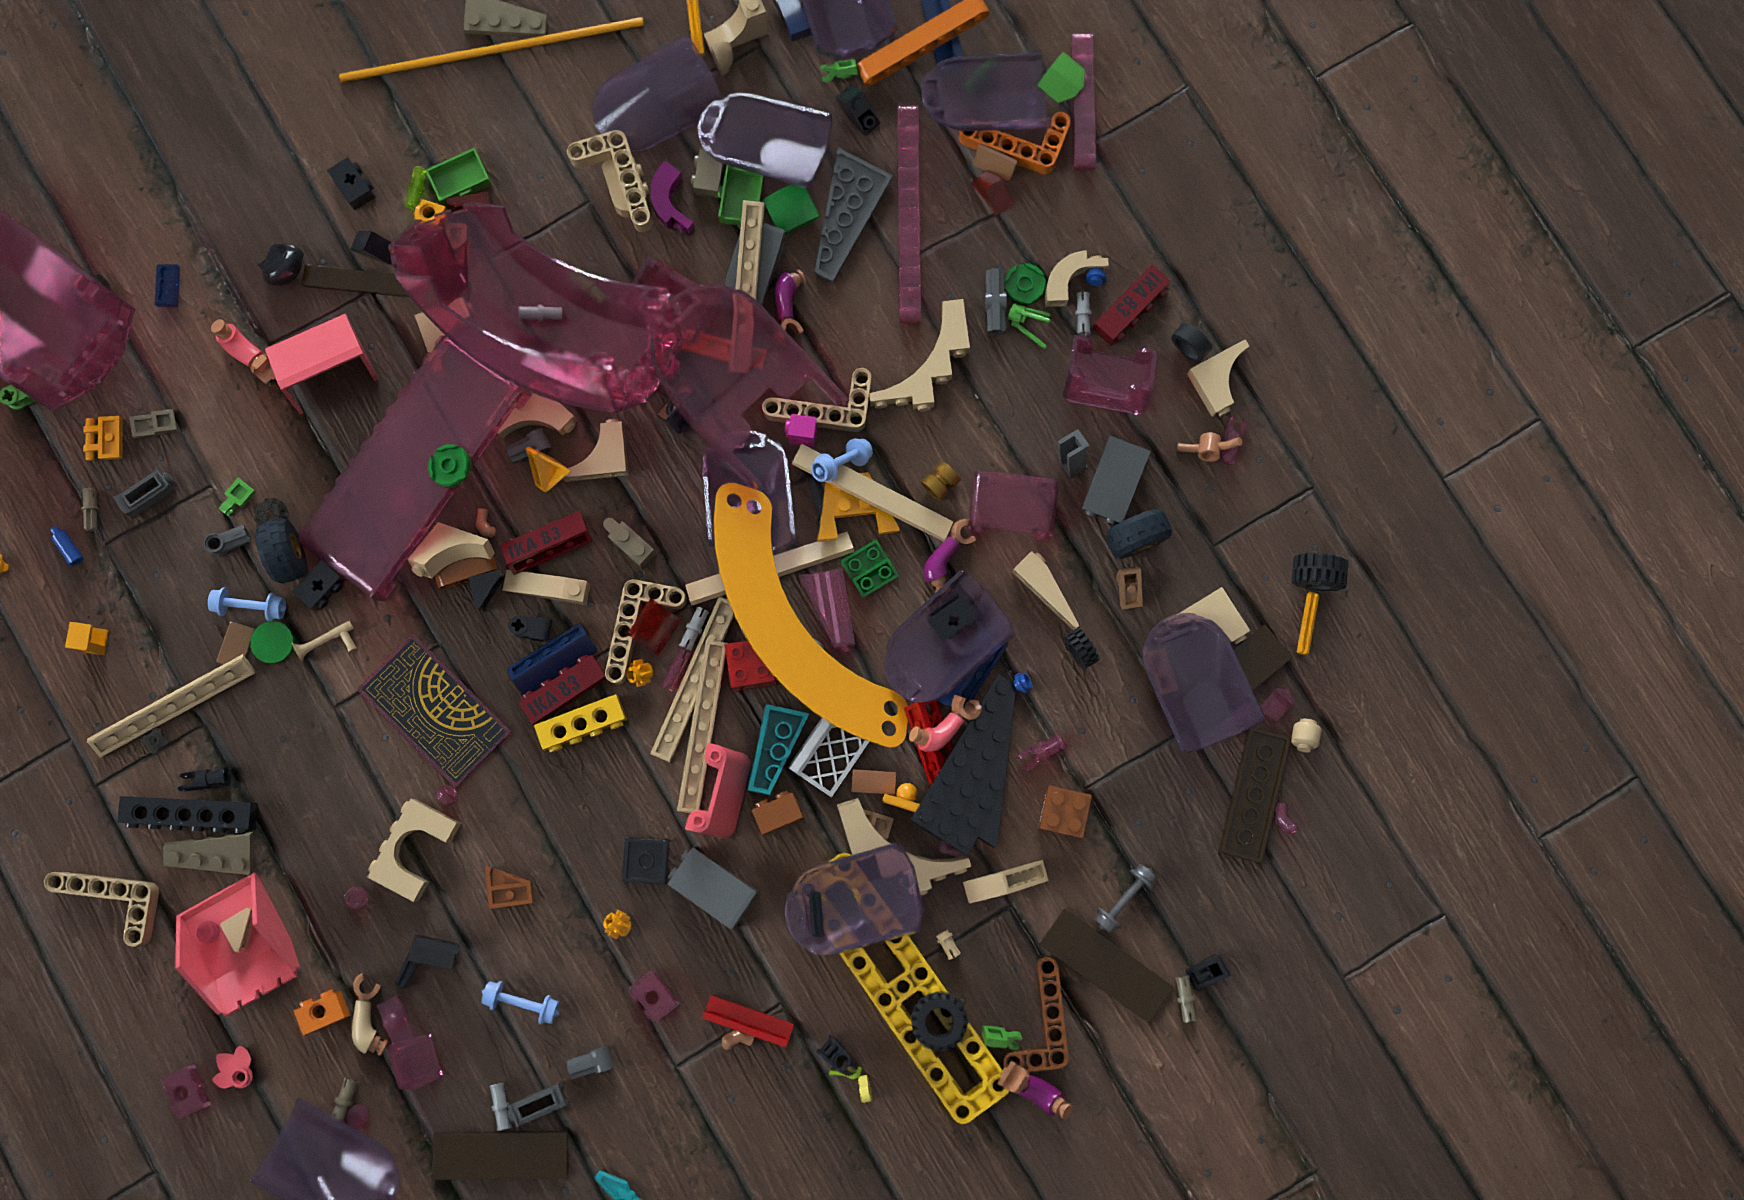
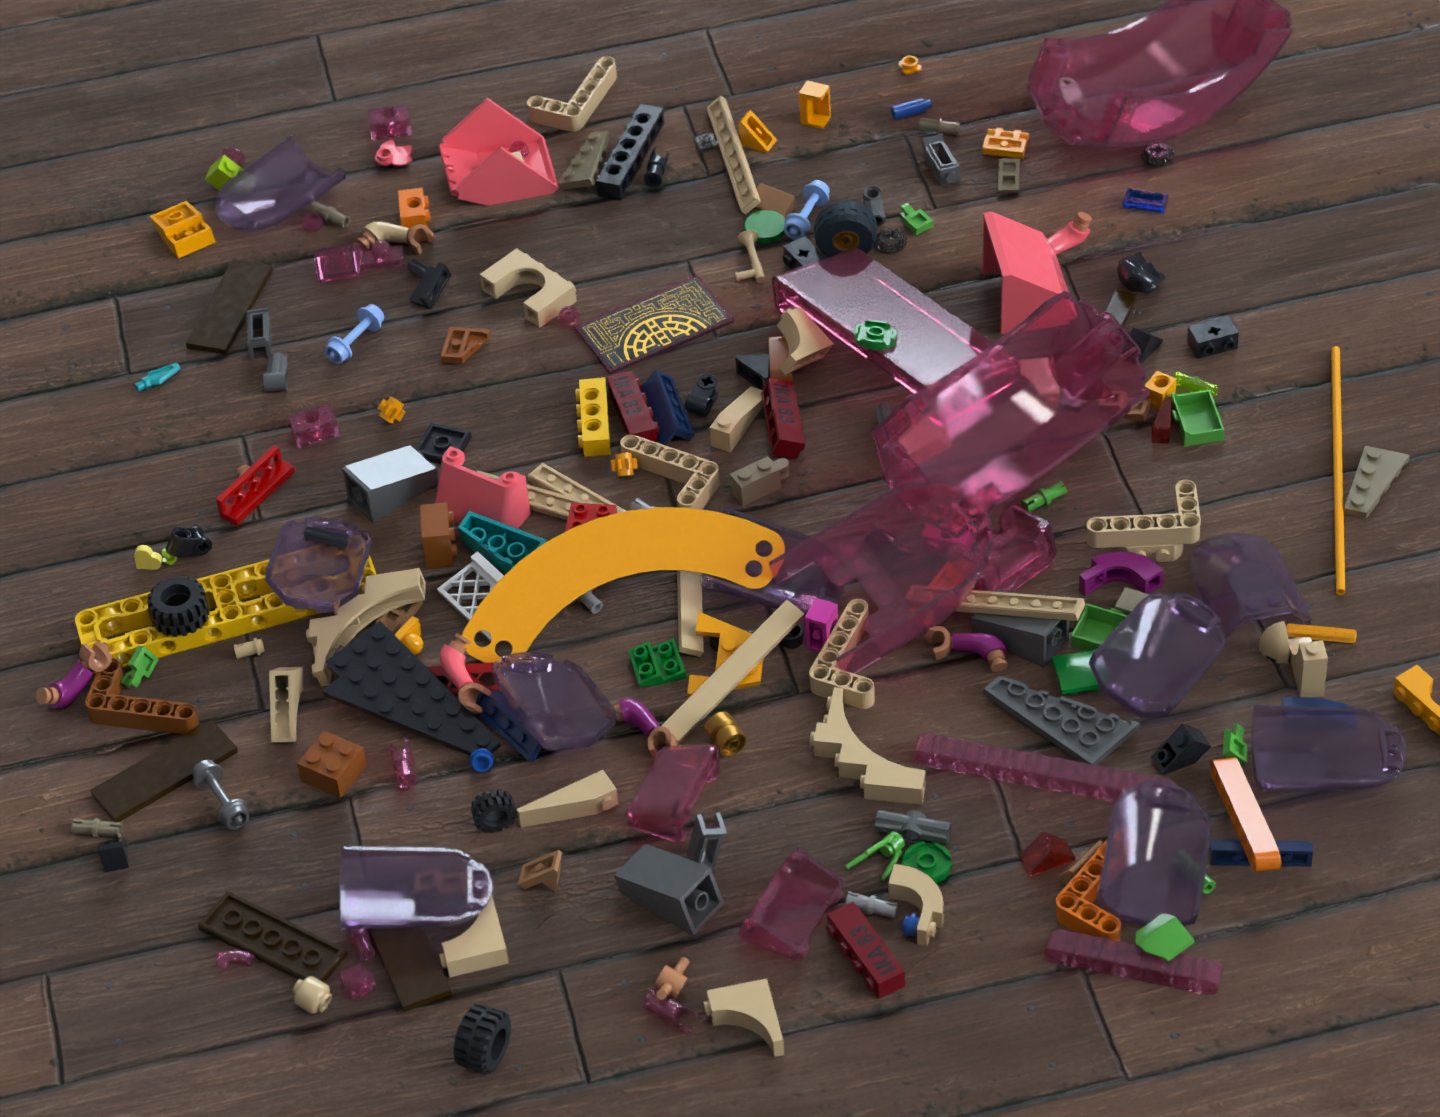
camera: 110 degrees right, 35 degrees down
clear pink plate [345,886,368,909] -> none
nougat arm [475,508,496,538] -> none
light grey pin [489,1082,512,1131] -> none
light grey pin [518,305,562,322] -> none
light orange slope [525,447,571,492] -> none
tan arch [563,419,629,482] -> none
clear red tile [627,598,681,656] -> none
clear pink pin [660,648,692,692] -> none
clear pink slope [800,568,855,653] -> none
light blue piece [811,438,873,482] -> none
nougat slope [852,770,896,795] -> none
black brick [927,591,978,641] -> none
black wheel [1106,509,1172,559] -> none
black tyre [1171,323,1212,362] -> none
light orange axle [1297,592,1319,655] -> none
none -> light orange slope [738,110,777,153]

